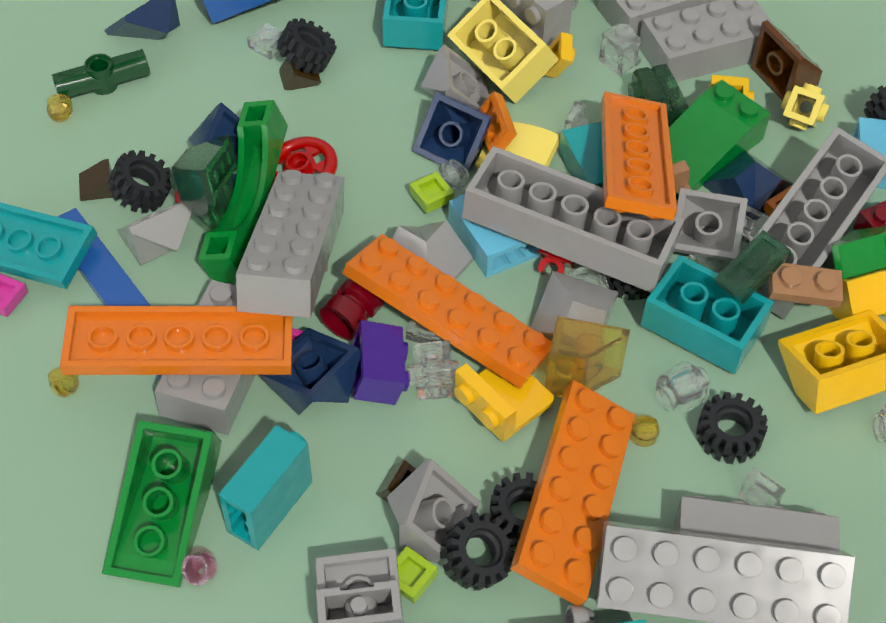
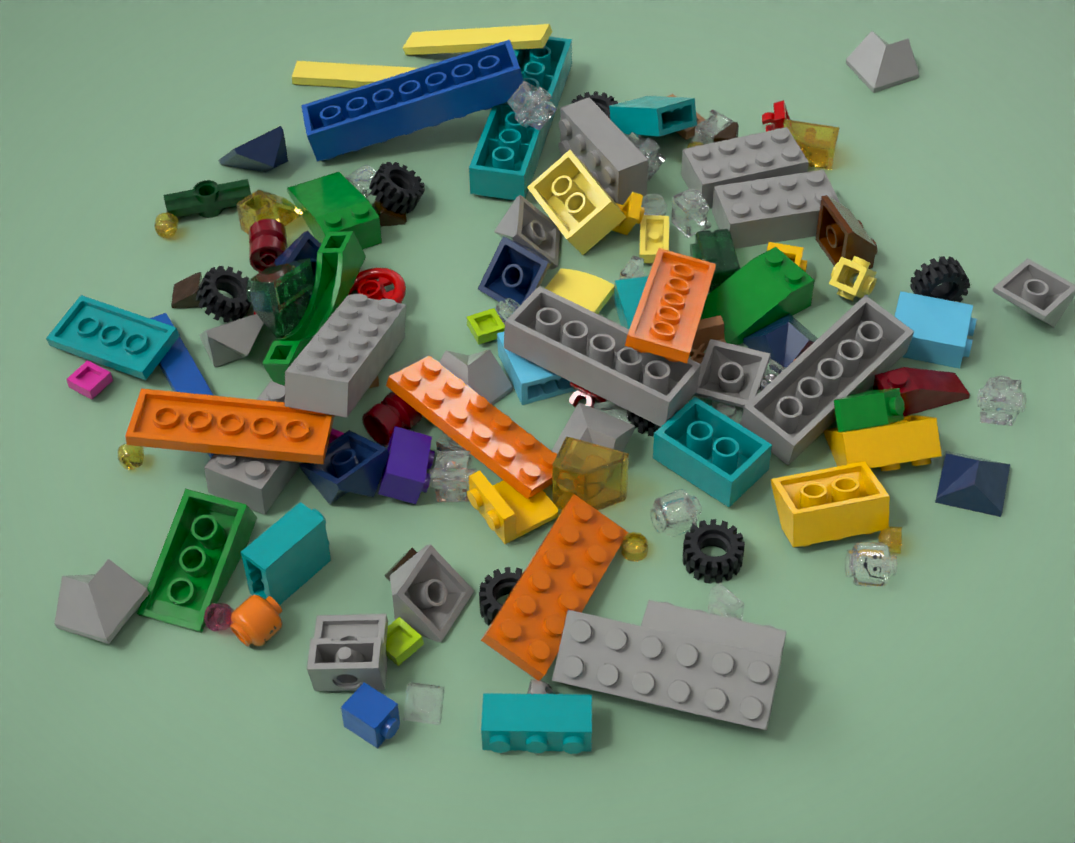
camera: 10 degrees right, 5 degrees down
black tyre [440,513,517,591] -> none
orange plate [480,91,517,152] -> none
clear green plate [714,230,791,305] -> none
medium nougat plate [768,261,843,308] -> none
none -> light grey slope [54,558,149,644]
none -> orange head [230,595,283,647]
none -> clear yellow slope [236,190,303,235]
none -> dark red wheel [249,219,287,274]
none -> green slope [287,171,382,249]
none -> light yellow plate [639,215,669,263]
none -> clear plate [641,194,667,216]

